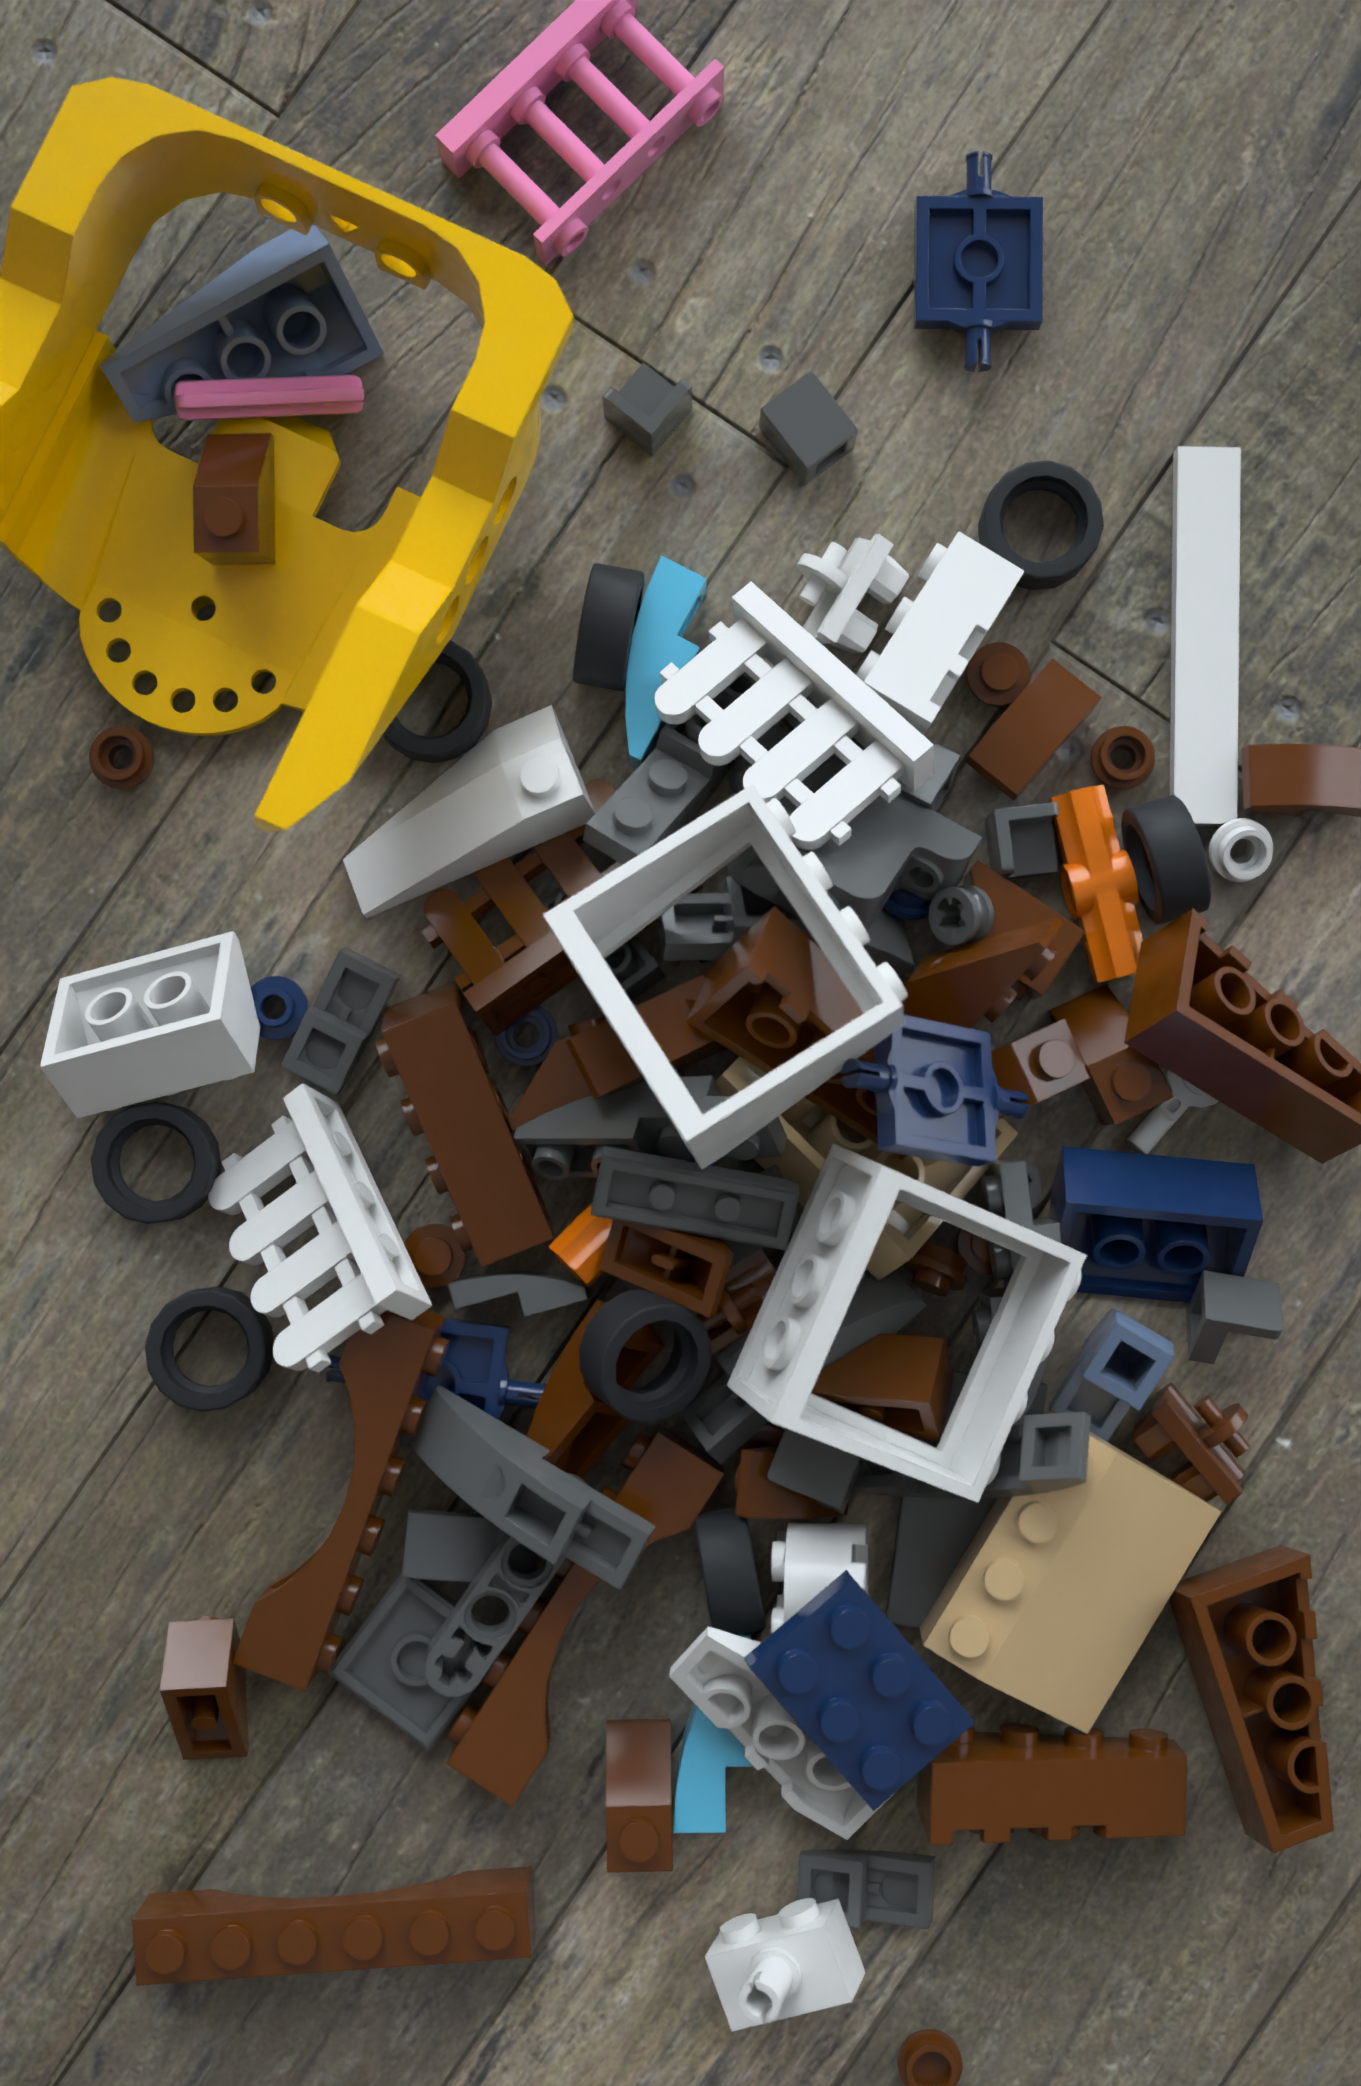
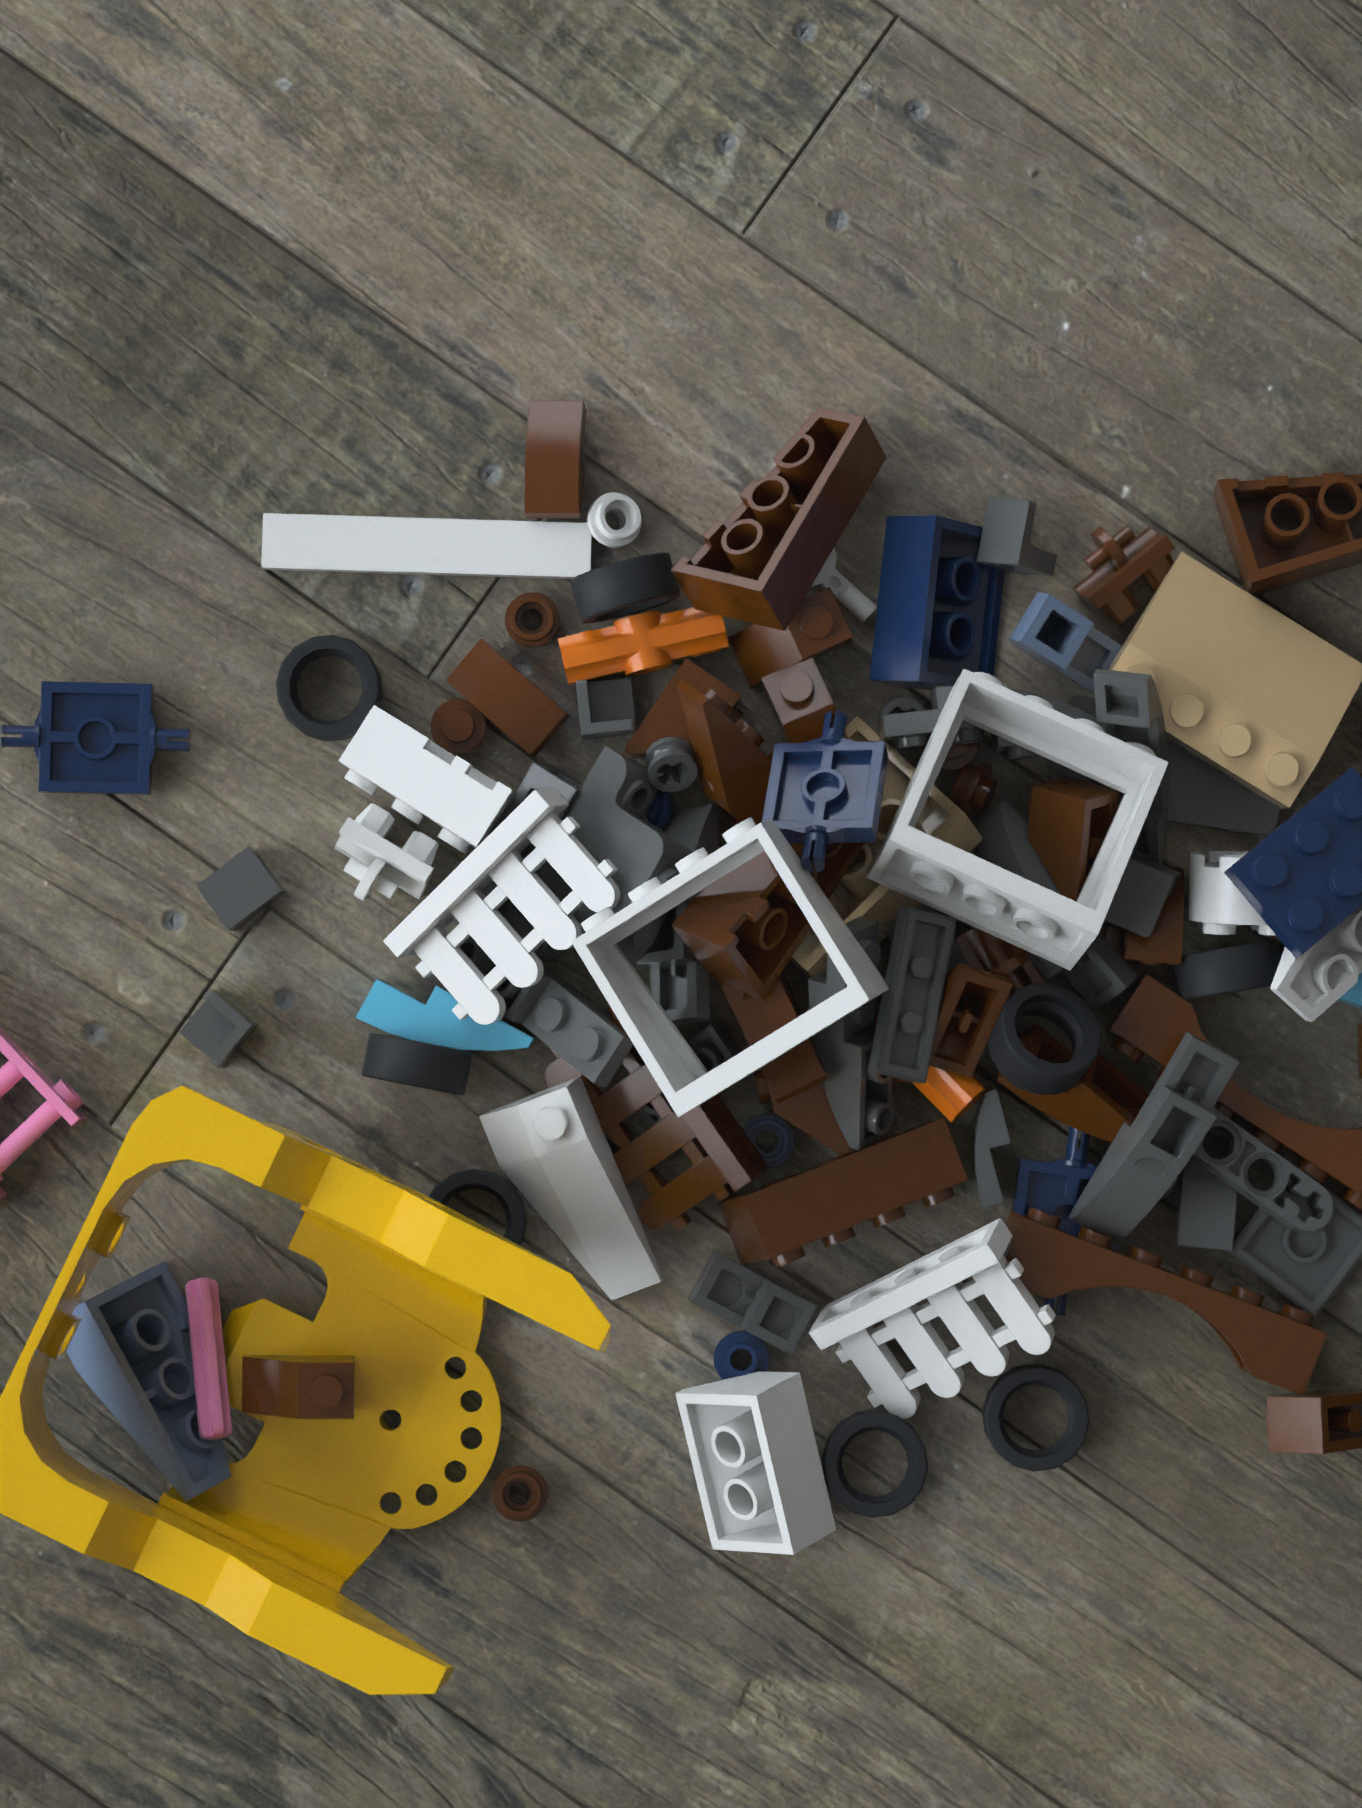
camera: 90 degrees left, 0 degrees up
reddish brown plate [404,1223,466,1288] -> none

